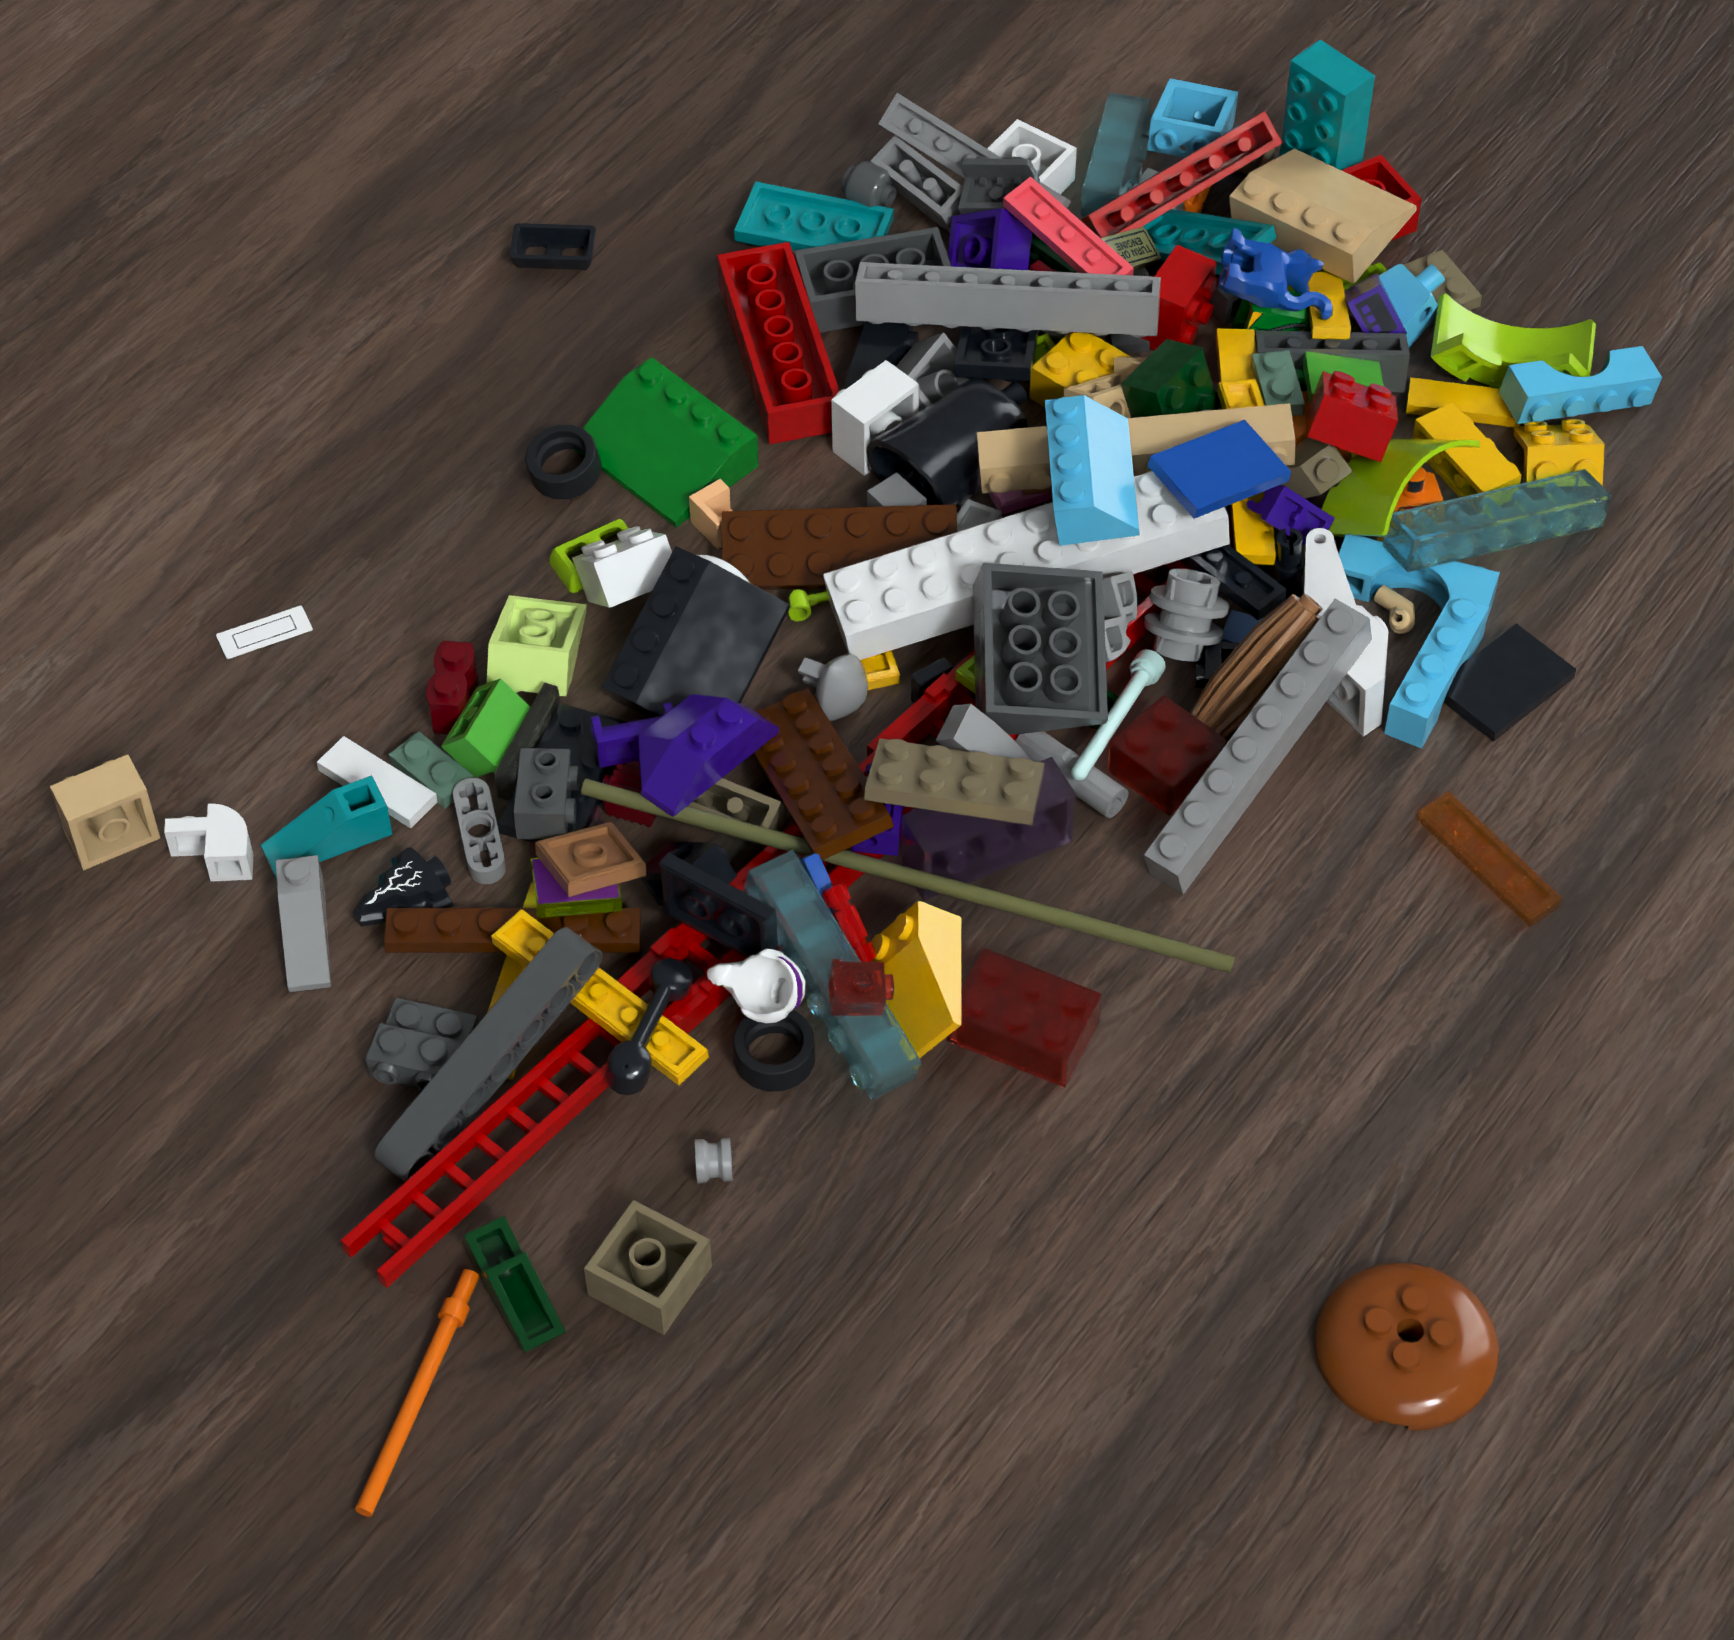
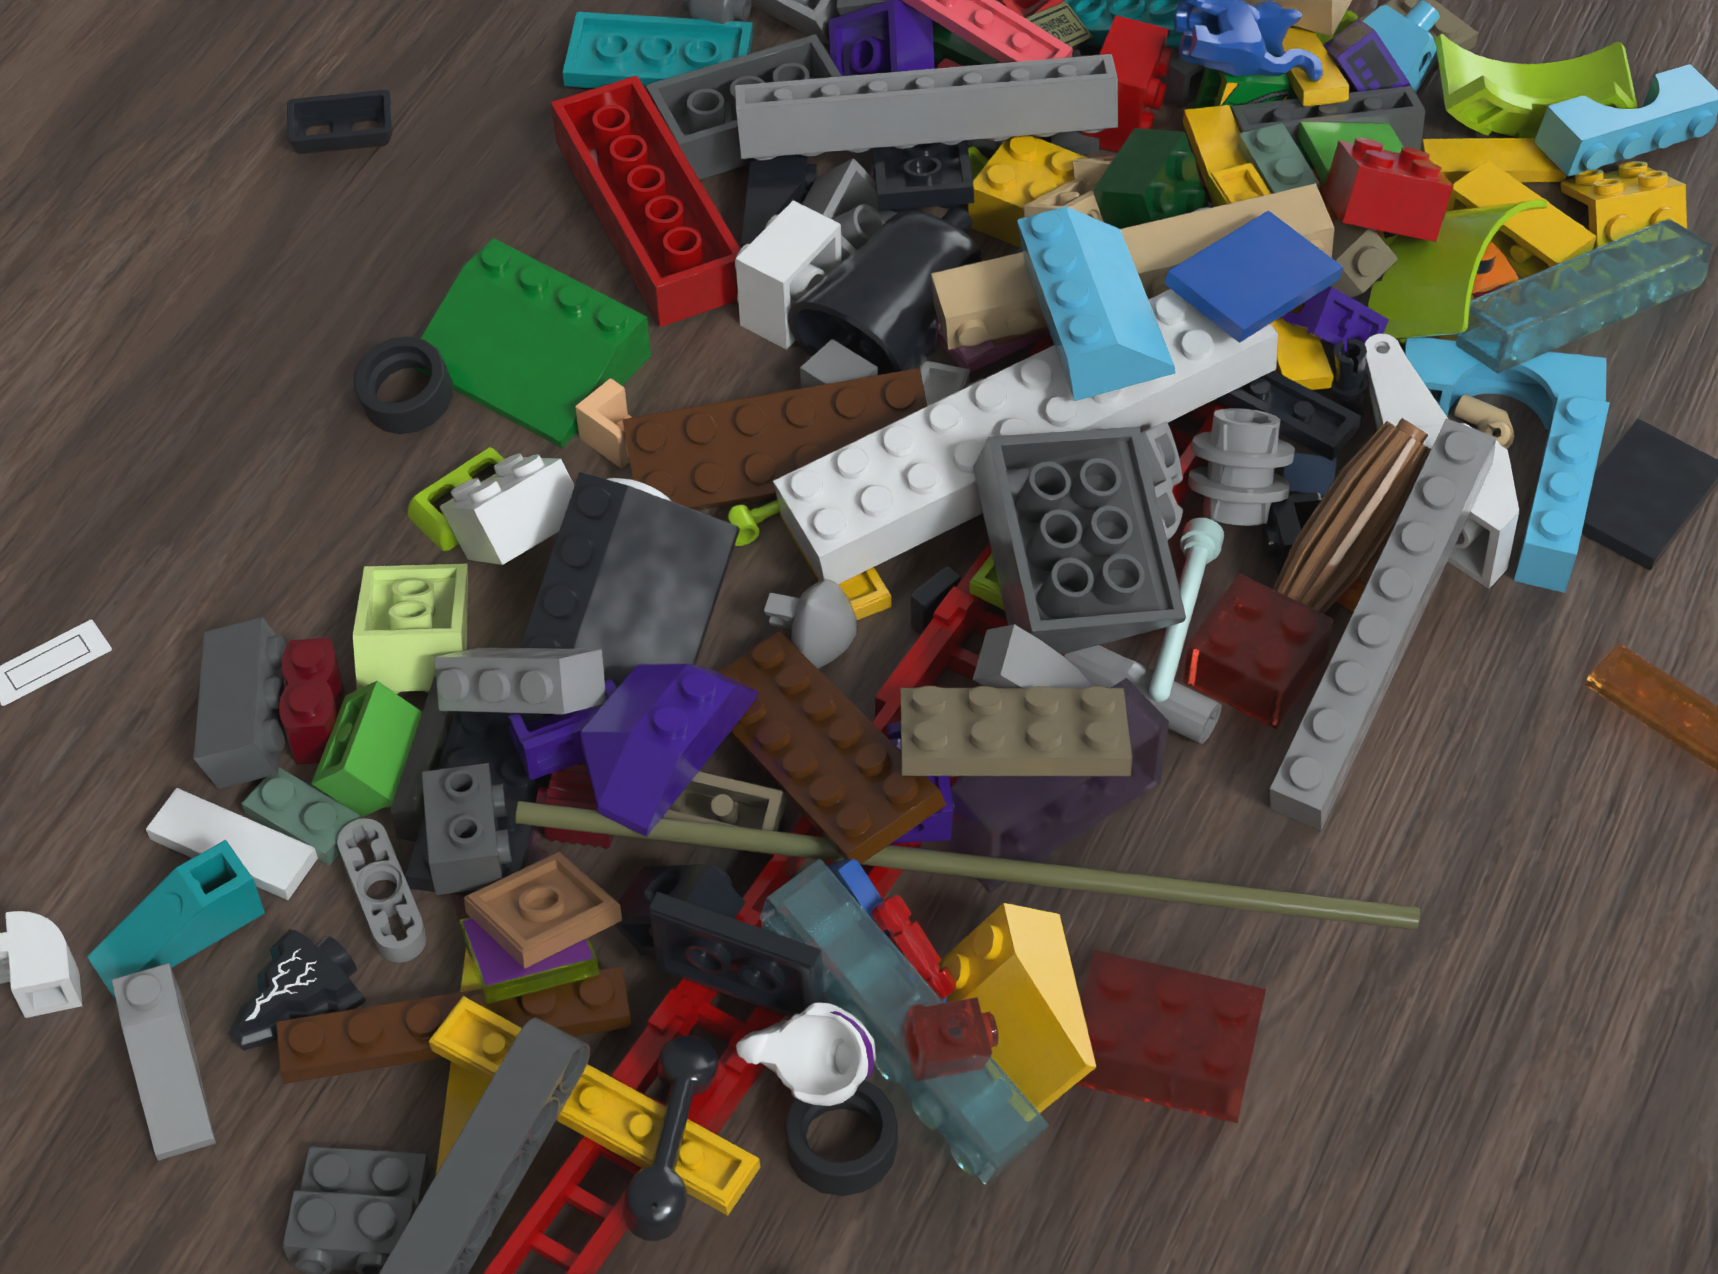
camera: 10 degrees left, 0 degrees up
none -> dark grey brick [194,617,287,789]
none -> light grey brick [434,647,606,714]

